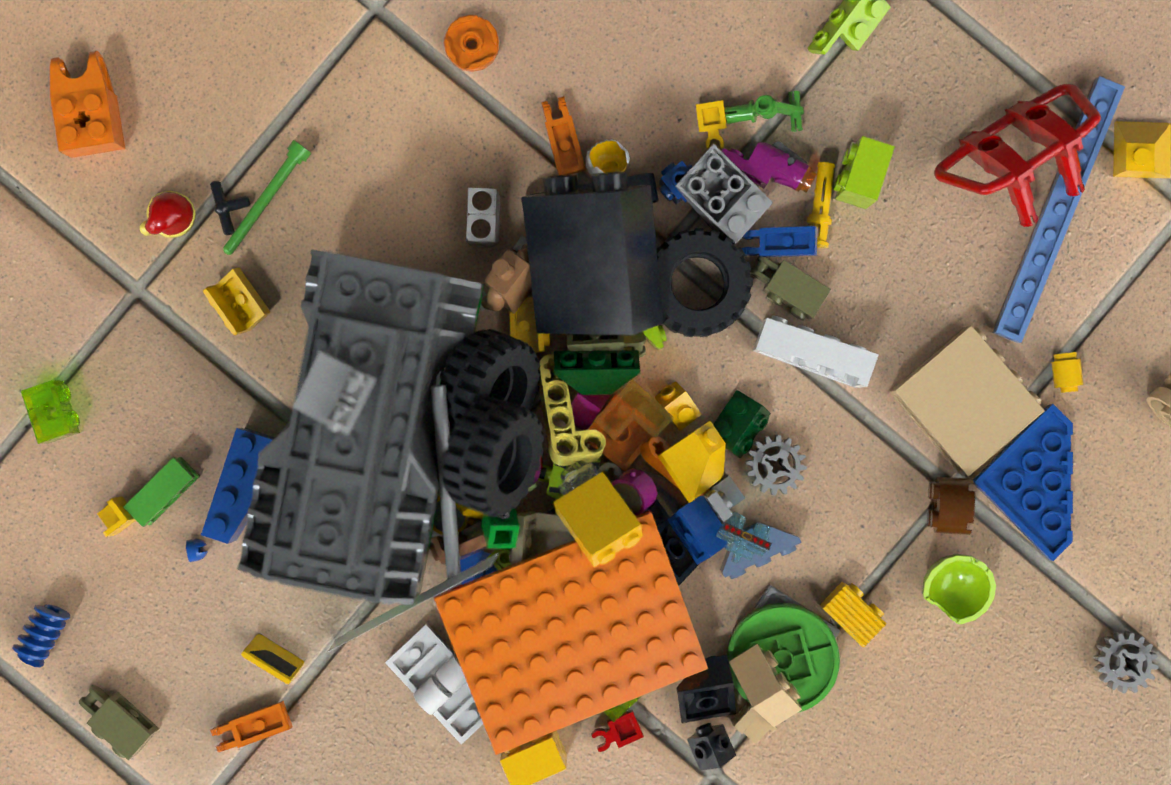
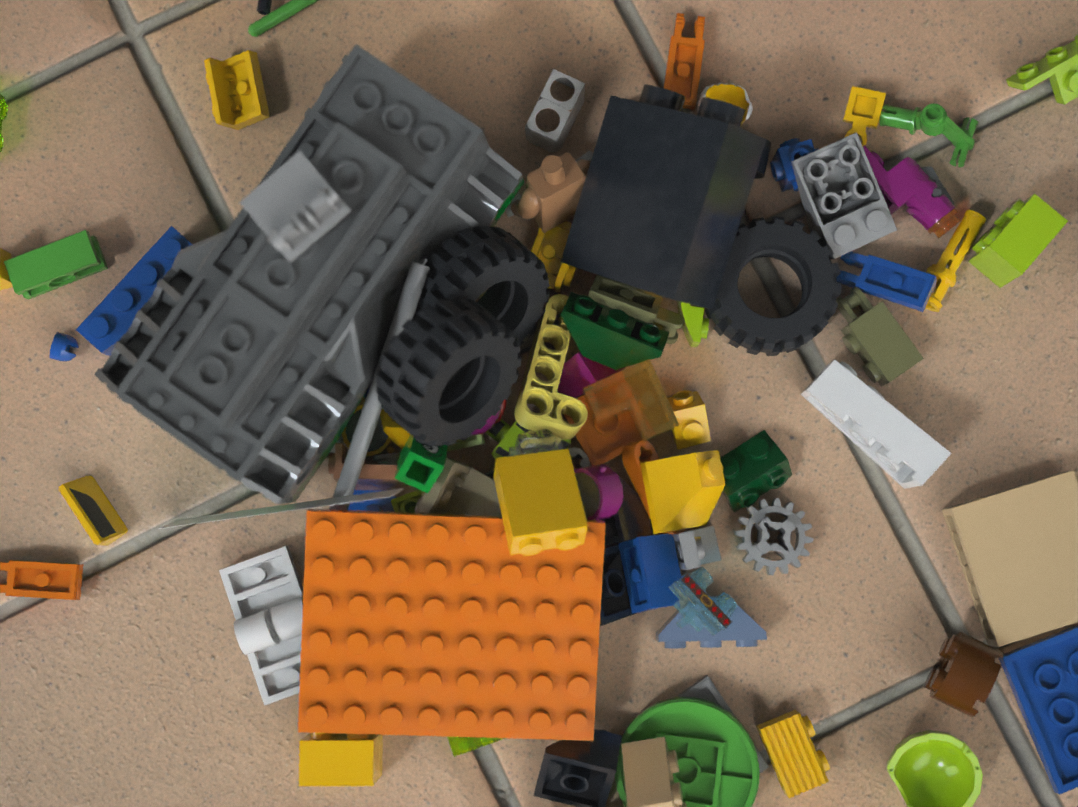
camera: 25 degrees right, 5 degrees down
red plate [591,709,644,752] -> none

